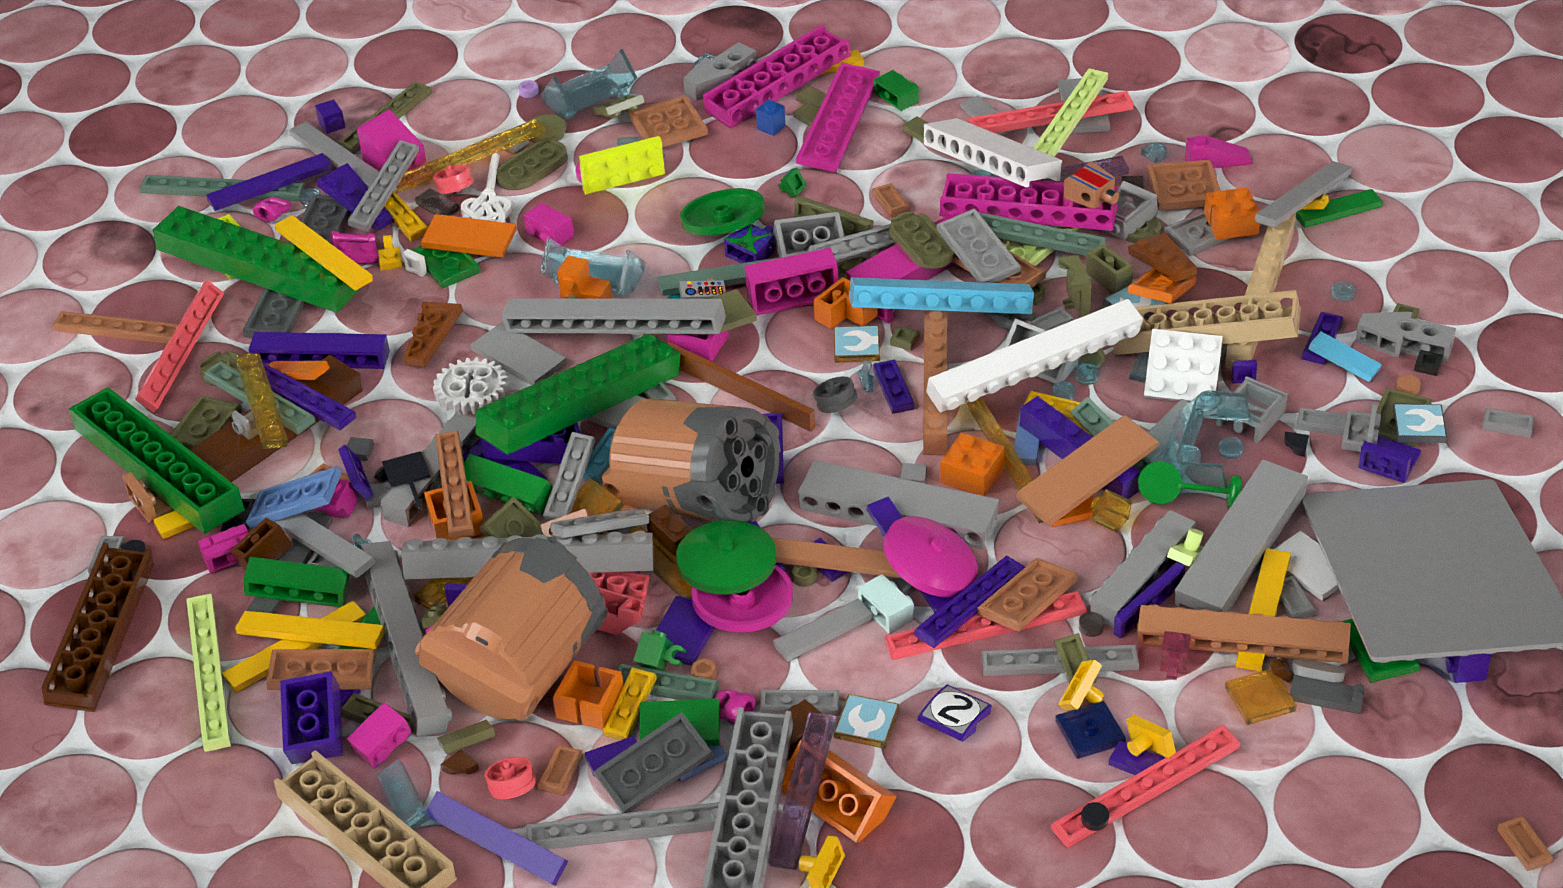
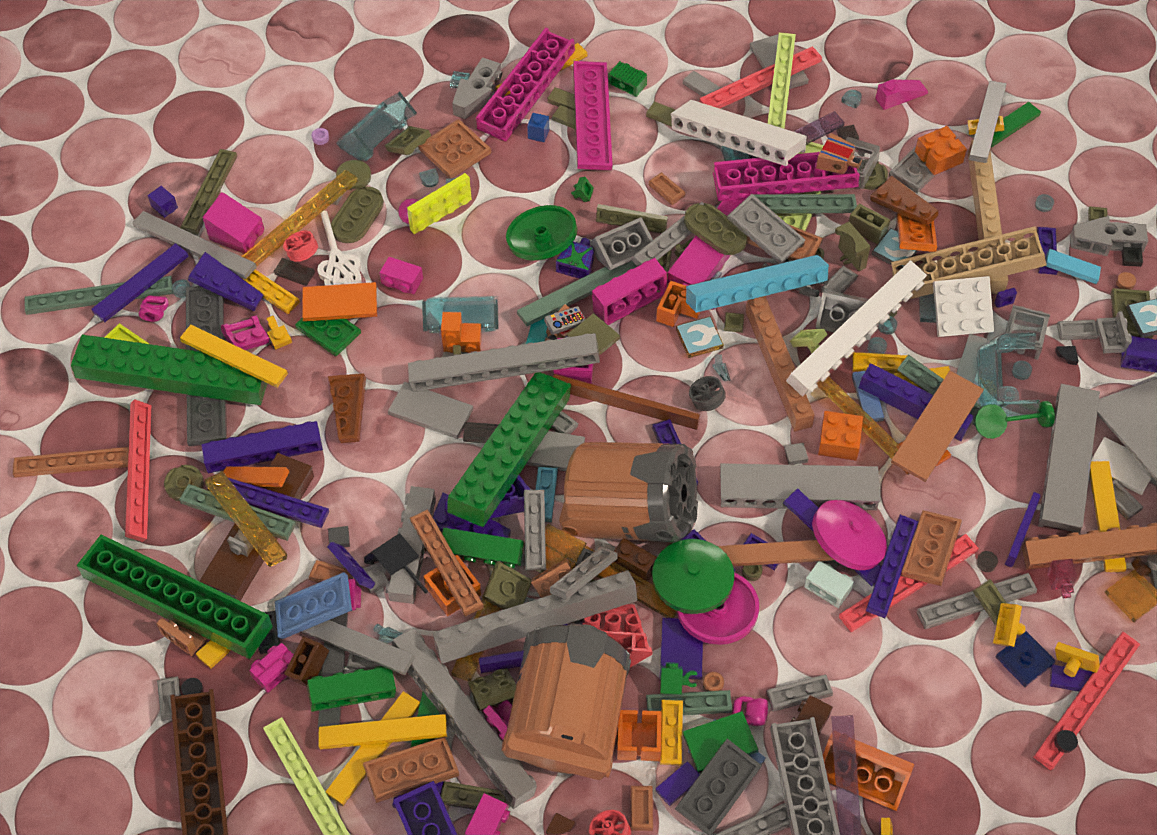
camera: 20 degrees left, 15 degrees up
olive tile [170,395,242,450] -> none
light grey tile [348,140,419,232] -> none
white tile [403,249,427,277] -> none
white gear [433,357,508,415] -> none
olive tile [437,719,495,754] -> none
light grey tile [773,598,873,662] -> none
tile [834,694,899,749] -> none
dark purple tile [873,359,915,414] -> none
slope [917,684,992,742] -> none
light grey brick [1089,510,1196,628] -> none
clear yellow brick [1091,489,1132,533] -> none
nougat plate [1147,159,1221,210] -> none
yellowish green tile [1167,528,1203,566] -> none

